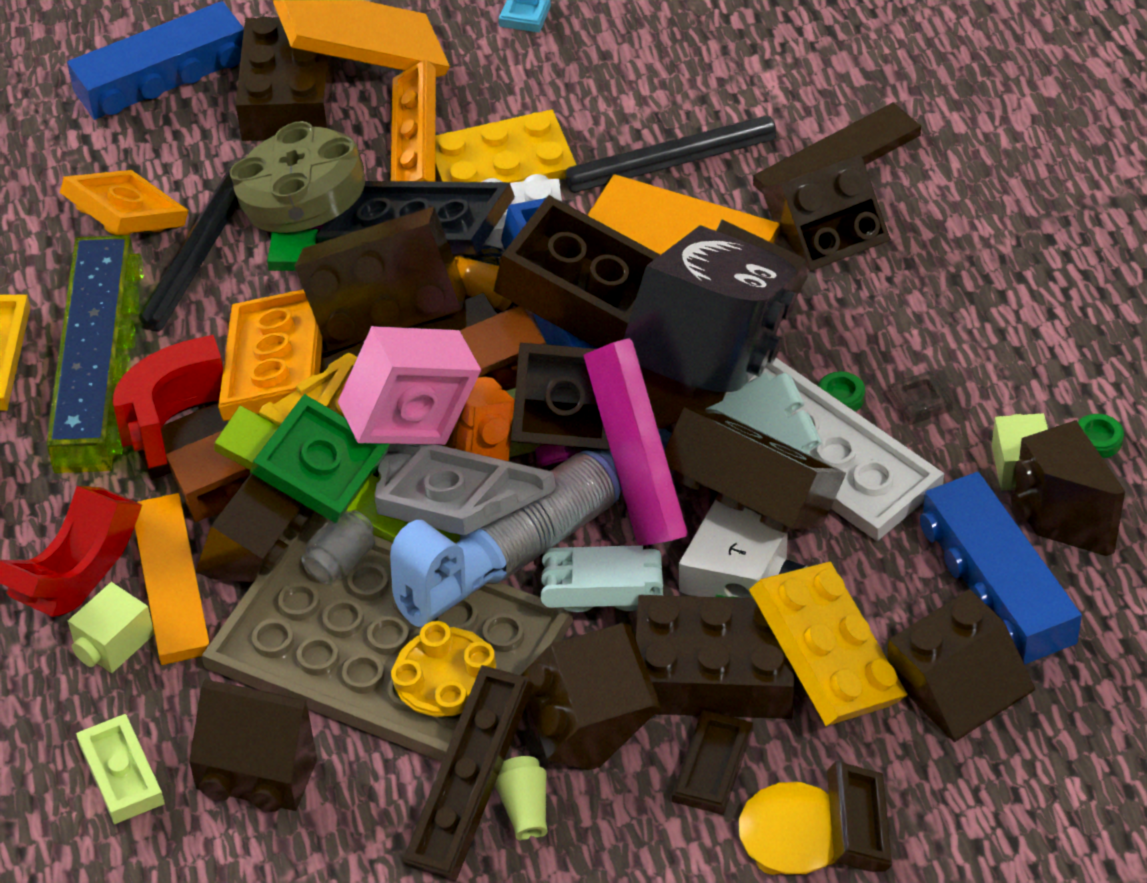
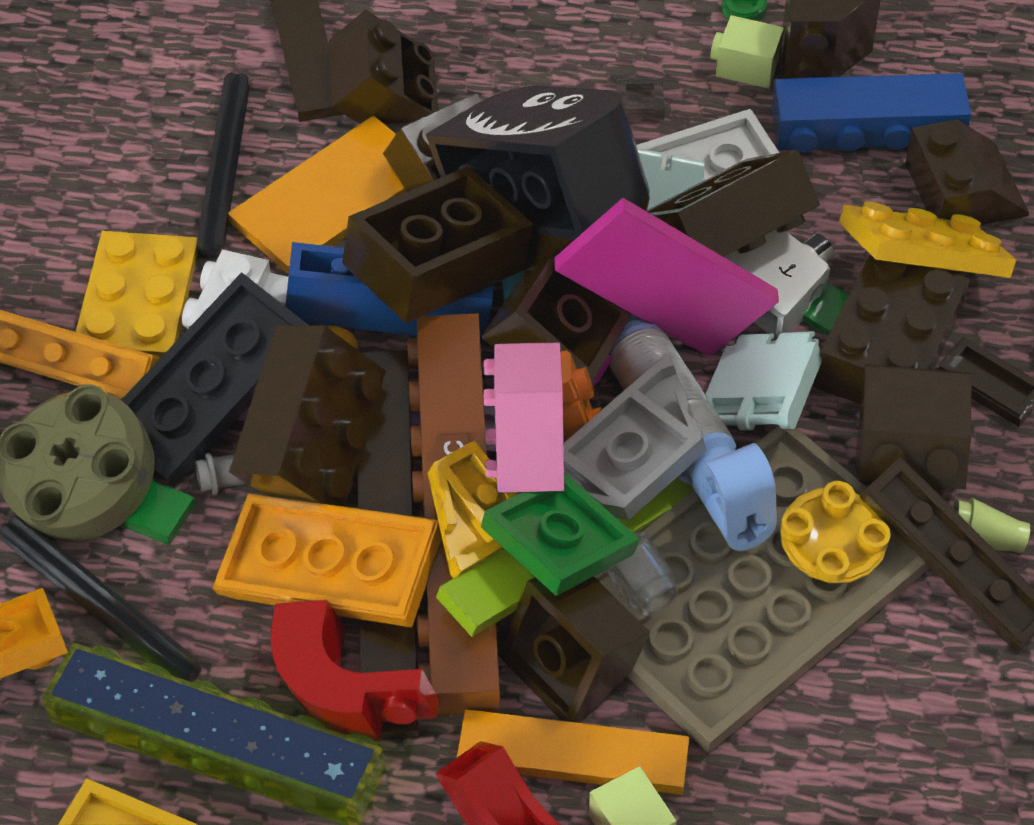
camera: 70 degrees left, 5 degrees up
dark brown slope [189,679,317,812] -> none

